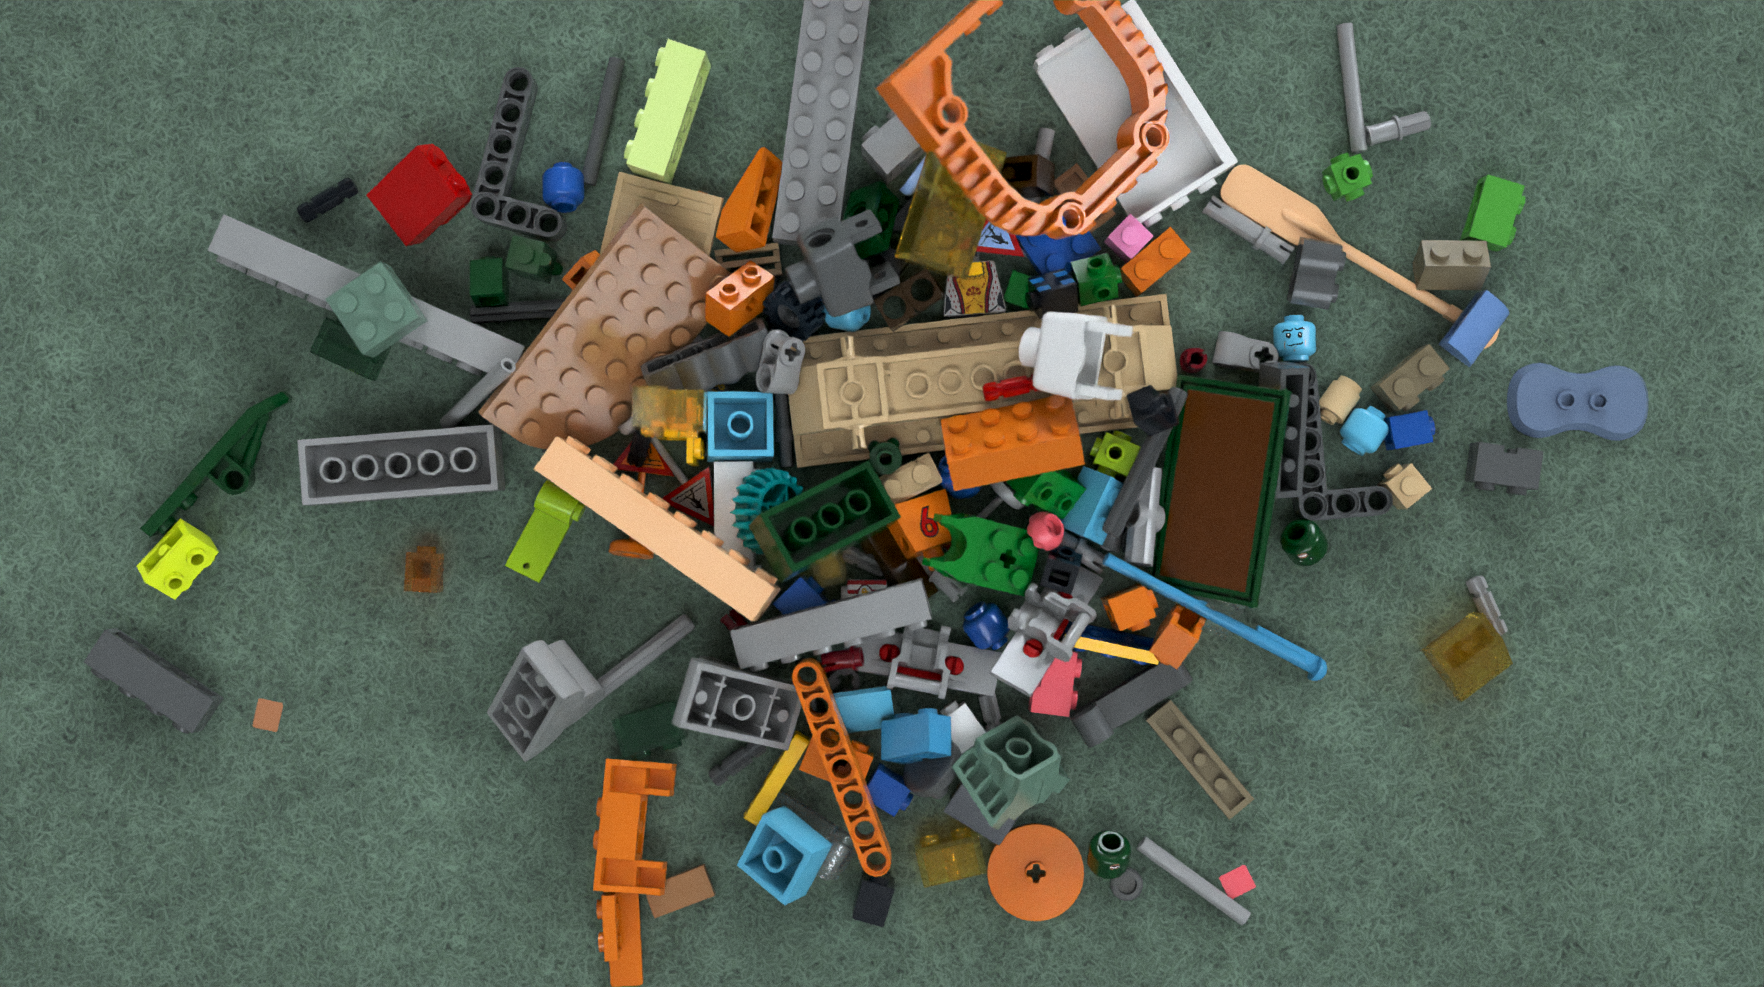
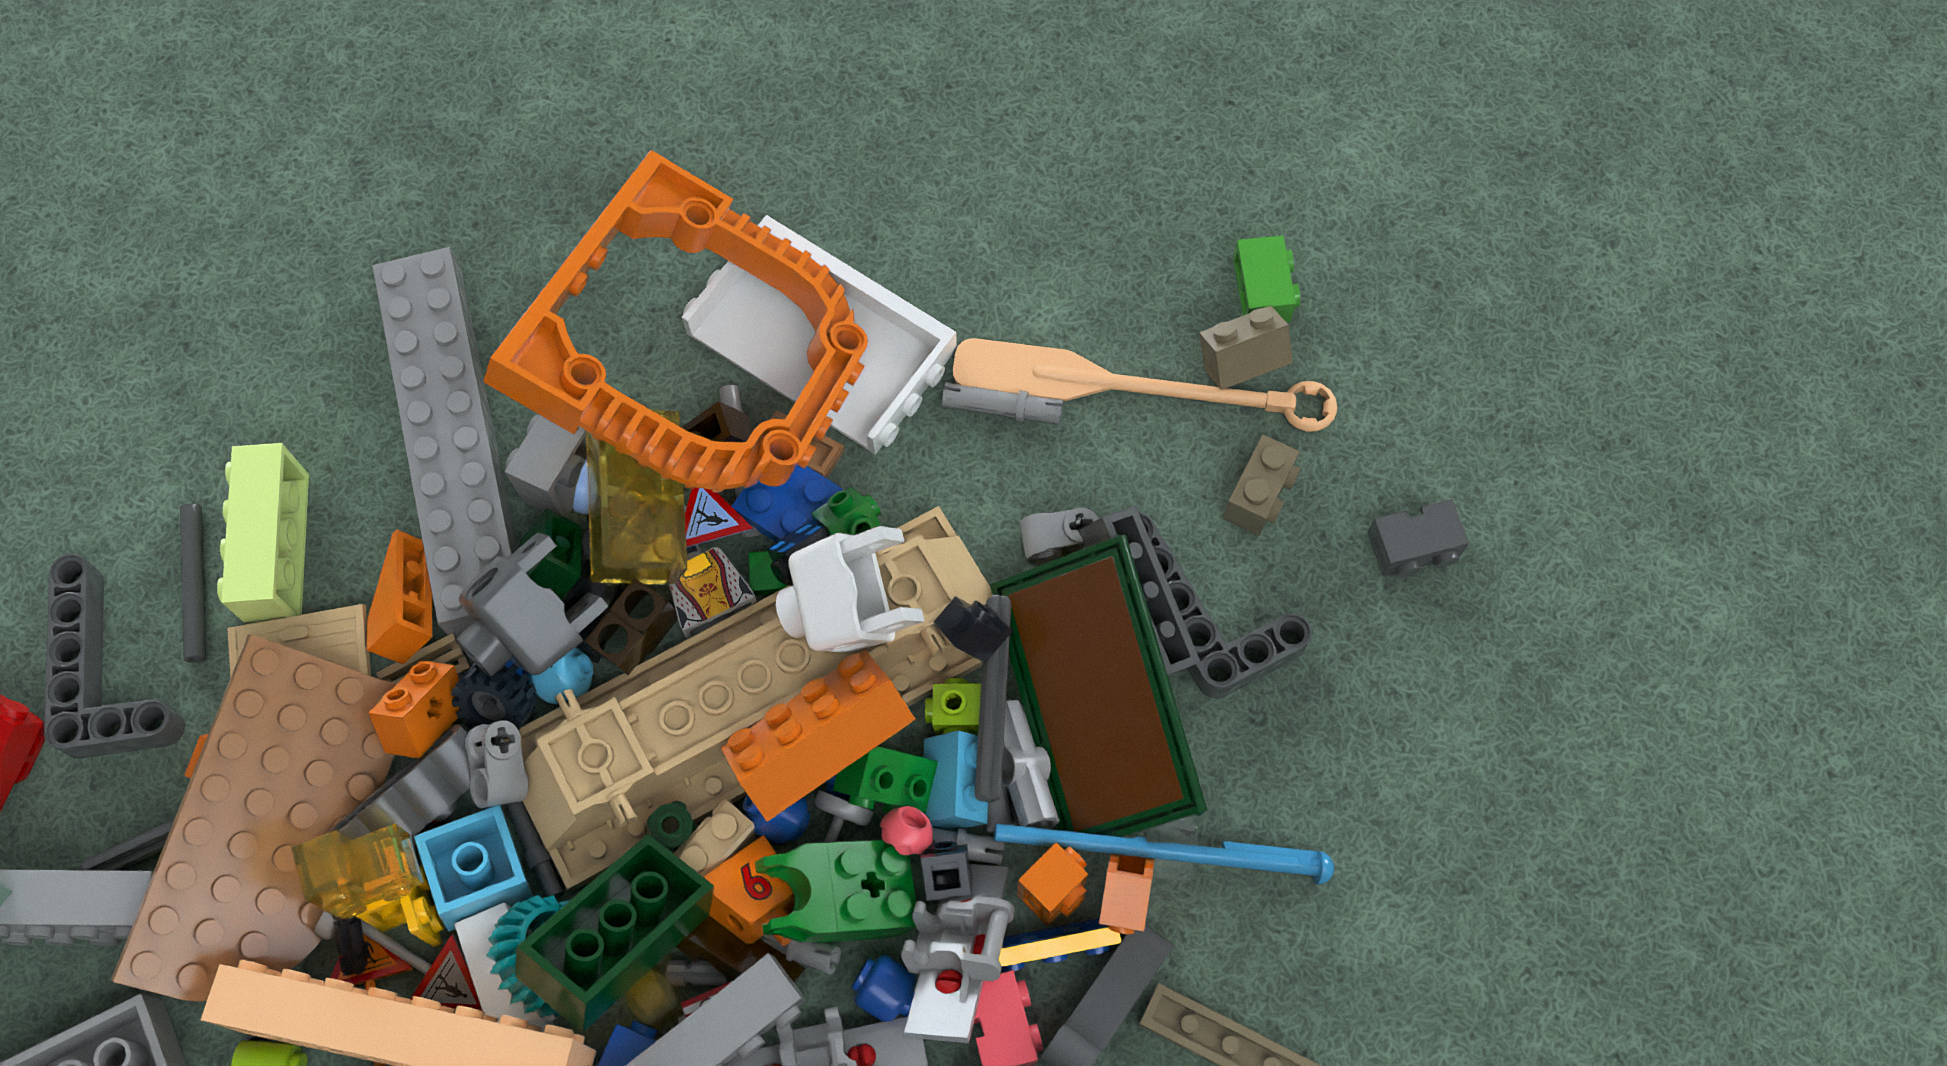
camera: 25 degrees left, 20 degrees down
light grey piece [440,358,516,428] -> none
dark green brick [470,256,509,308] -> none
dark green brick [505,235,563,284] -> none
blue head [542,162,584,213] -> none
red axle [982,374,1041,401] -> none
bright pink brick [1104,213,1153,264] -> none
orange brick [1120,227,1192,297] -> none
dark red pin [1179,348,1207,374] -> none
medium azure head [1273,315,1317,363] -> none
dark green head [1280,518,1328,567] -> none
dark grey brick [1287,237,1346,310] -> none
tan brick [1319,376,1362,425] -> none
bright green brick [1322,152,1373,202] -> none
light grey piece [1336,23,1367,154] -> none
medium azure head [1340,406,1389,456] -> none
light grey axle [1365,111,1431,147] -> none
tan brick [1377,463,1432,509] -> none
blue brick [1383,410,1435,450] -> none
clear yellow slope [1421,612,1513,702] -> none
medium blue brick [1438,290,1509,367] -> none
light grey axle [1466,575,1508,637] -> none
sand blue plate [1507,363,1649,441] -> none

